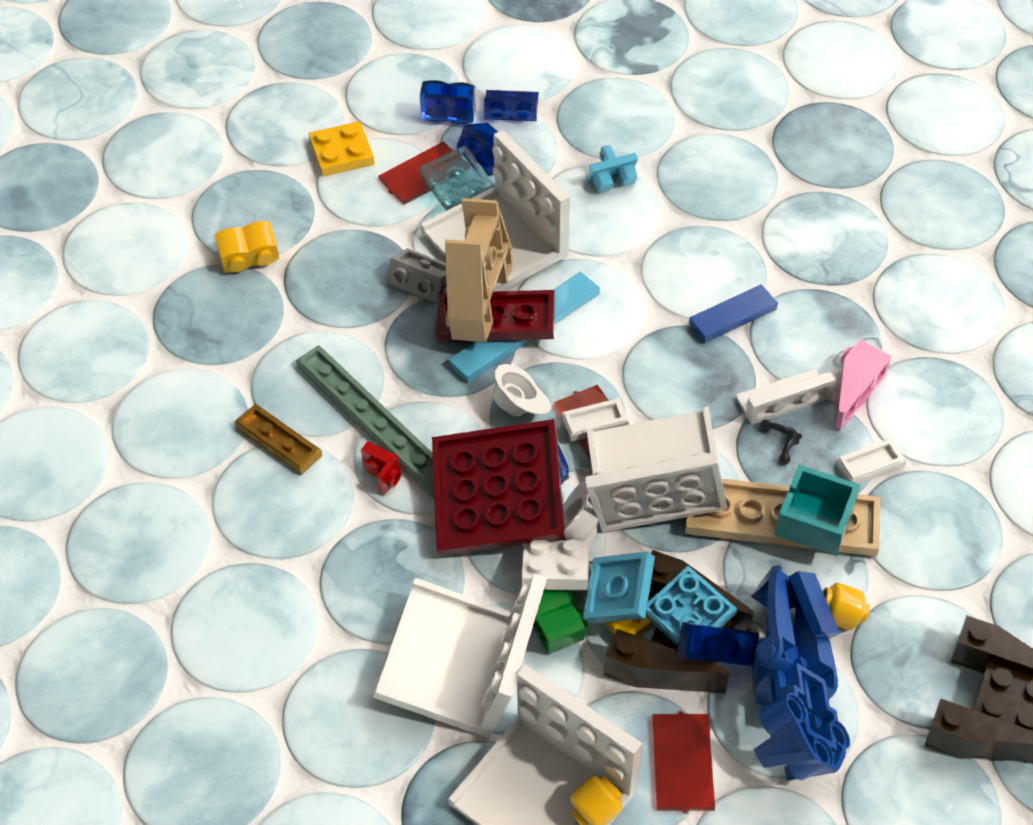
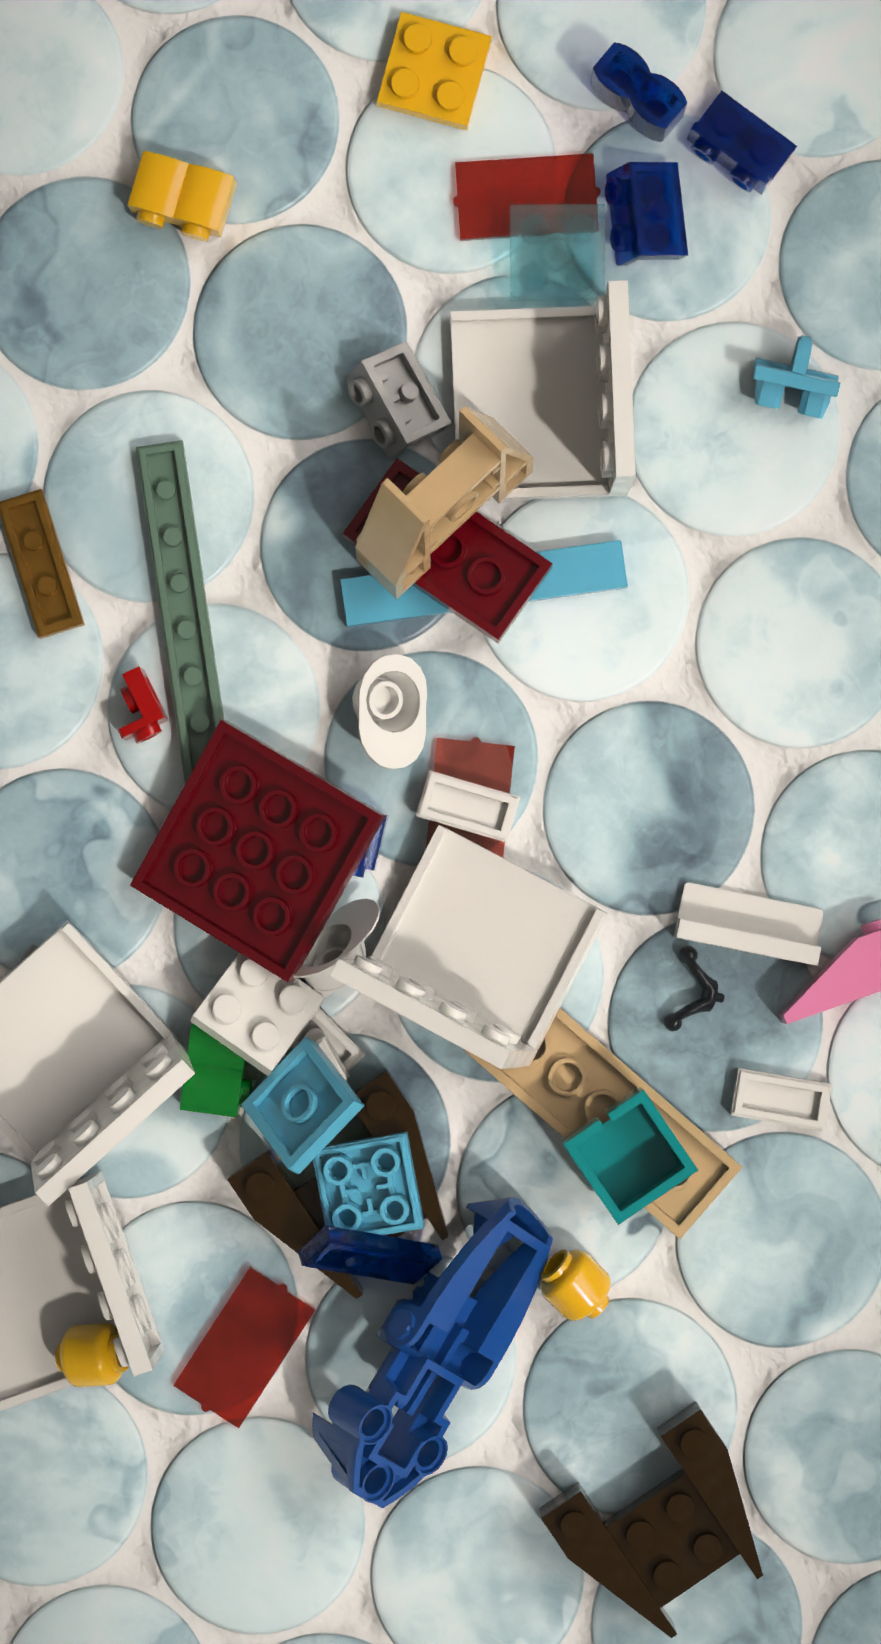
camera: 30 degrees right, 35 degrees up
blue tile [689,284,778,343] -> none
blue tile [789,571,840,639] -> none

